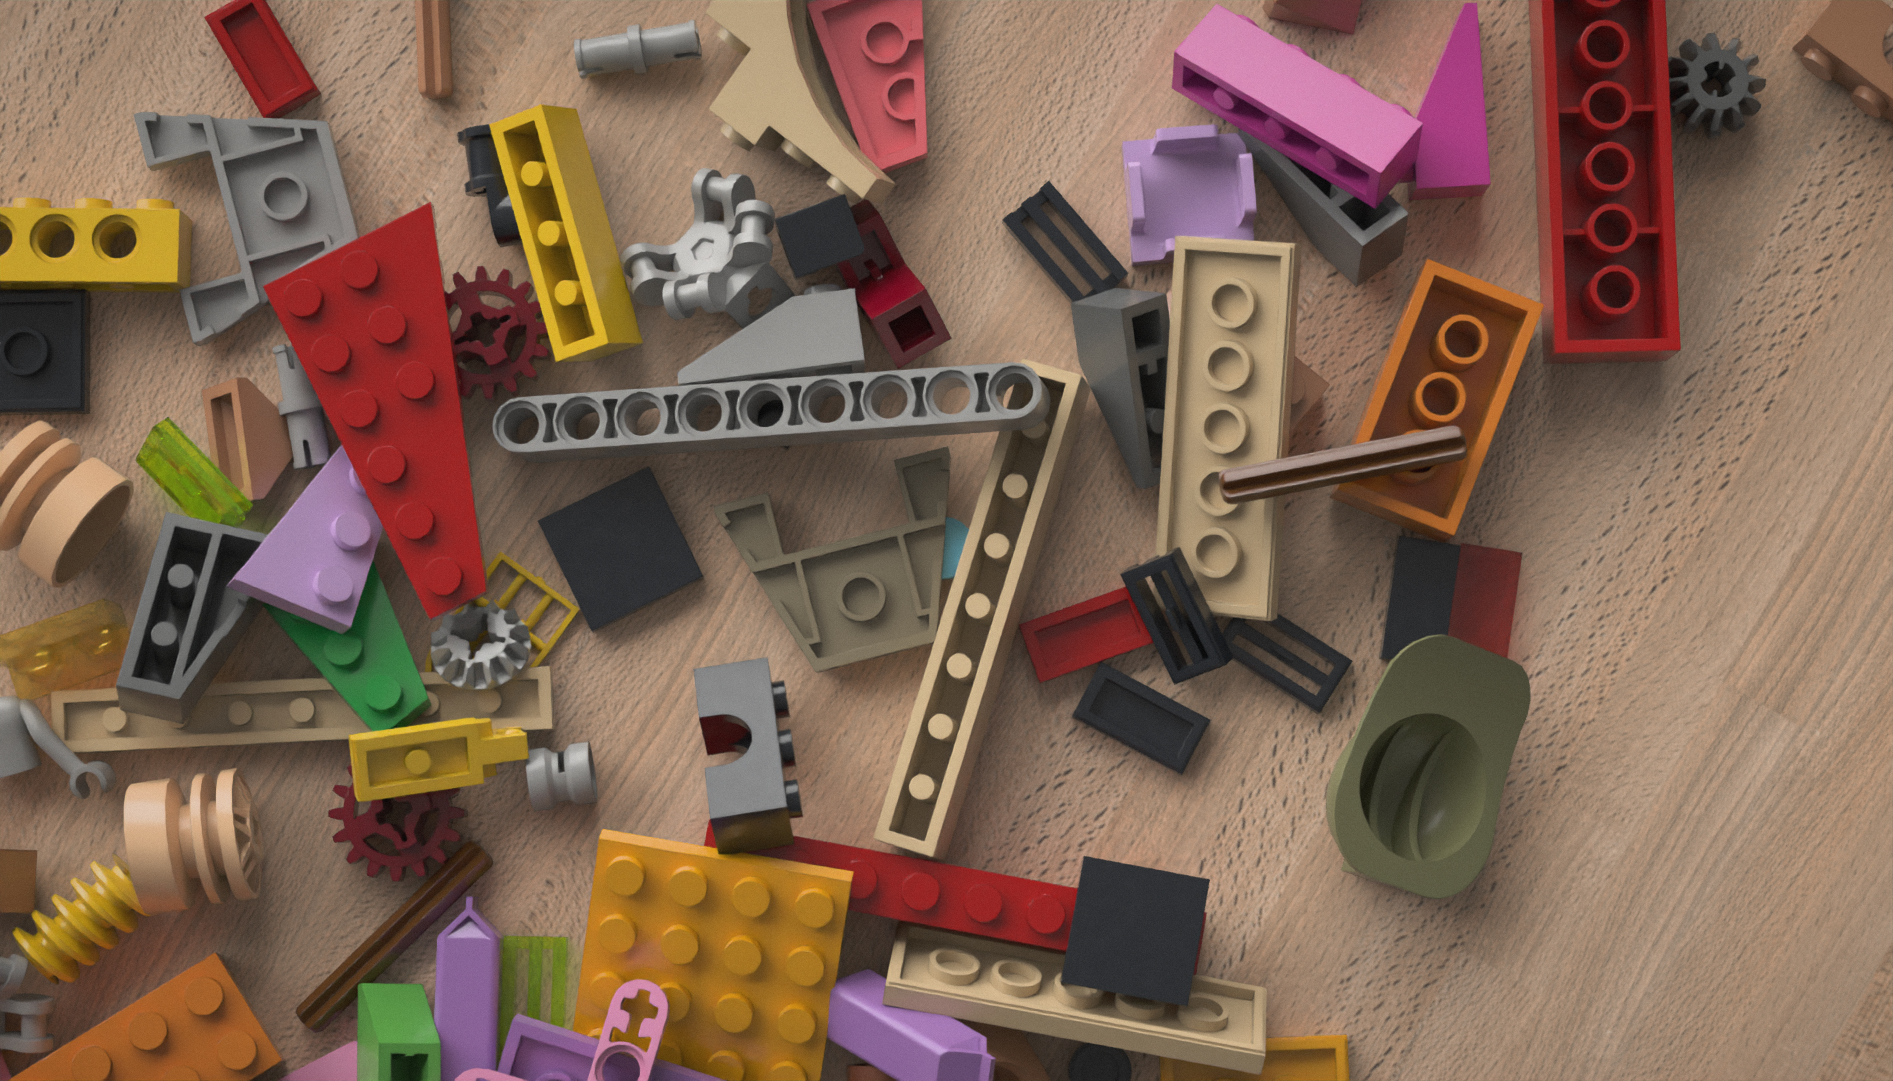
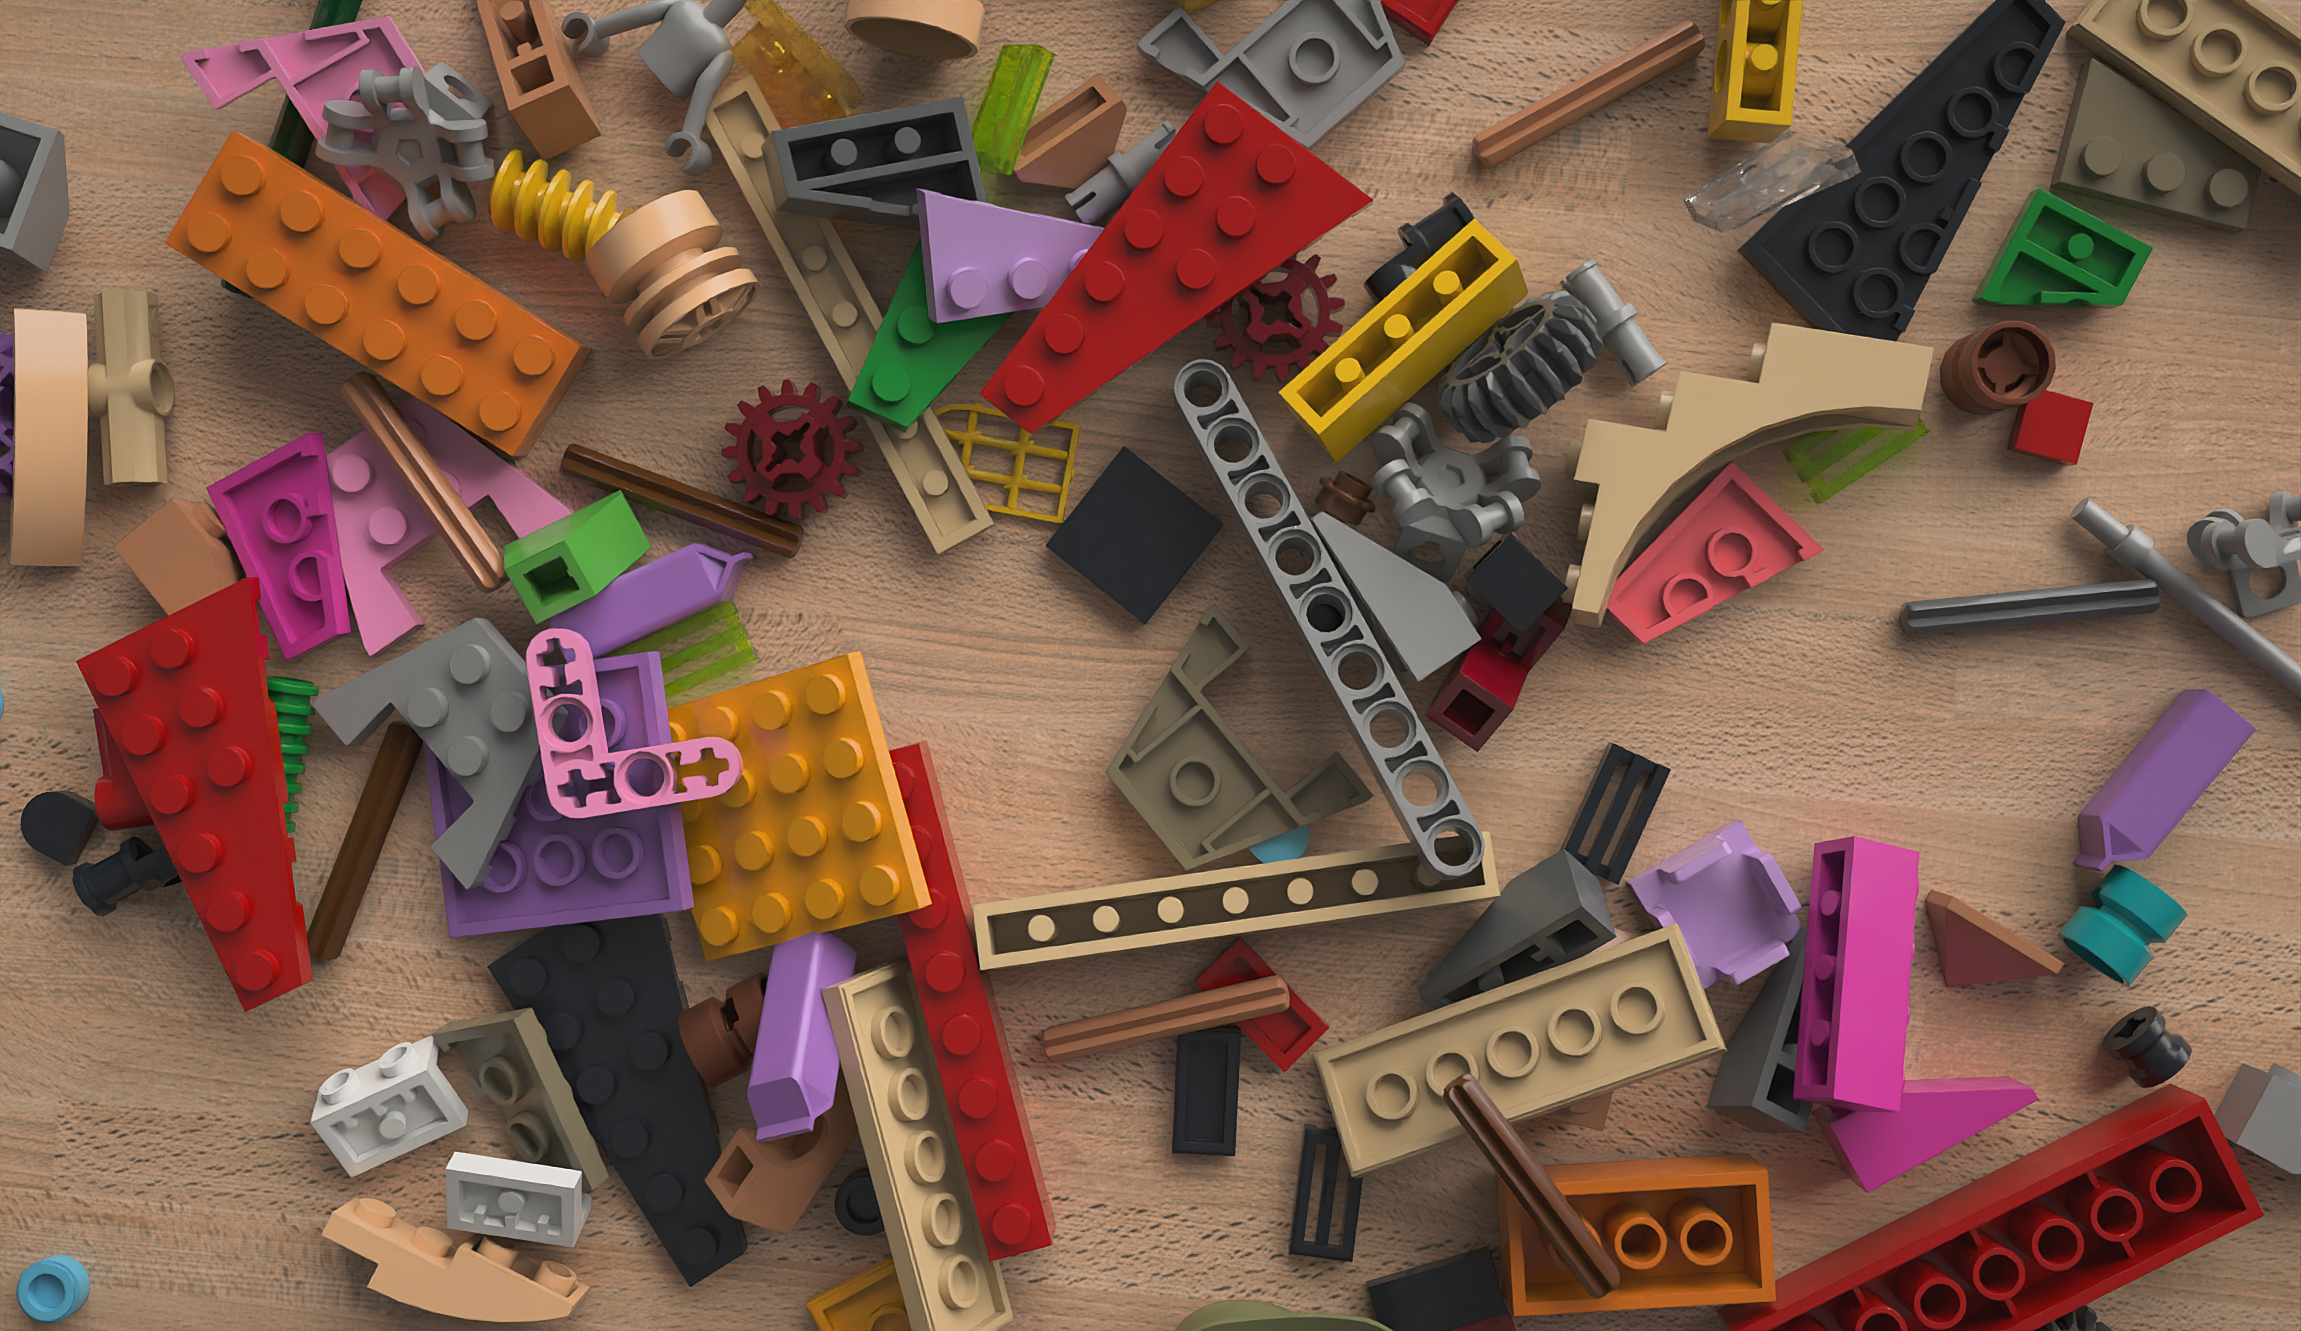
camera: 65 degrees right, 5 degrees up
yellow hinge [348,717,529,802] -> none
light grey gear [431,600,531,690] -> none
light grey wheel [526,741,598,812] -> none
arch [693,657,803,855] -> none
black tile [1060,856,1210,1006] -> none
black tile [1120,547,1234,685] -> none
none -> nougat axle [1042,975,1290,1063]
none -> reddish brown plate [1315,470,1376,526]
none -> dark grey gear [1435,290,1604,443]

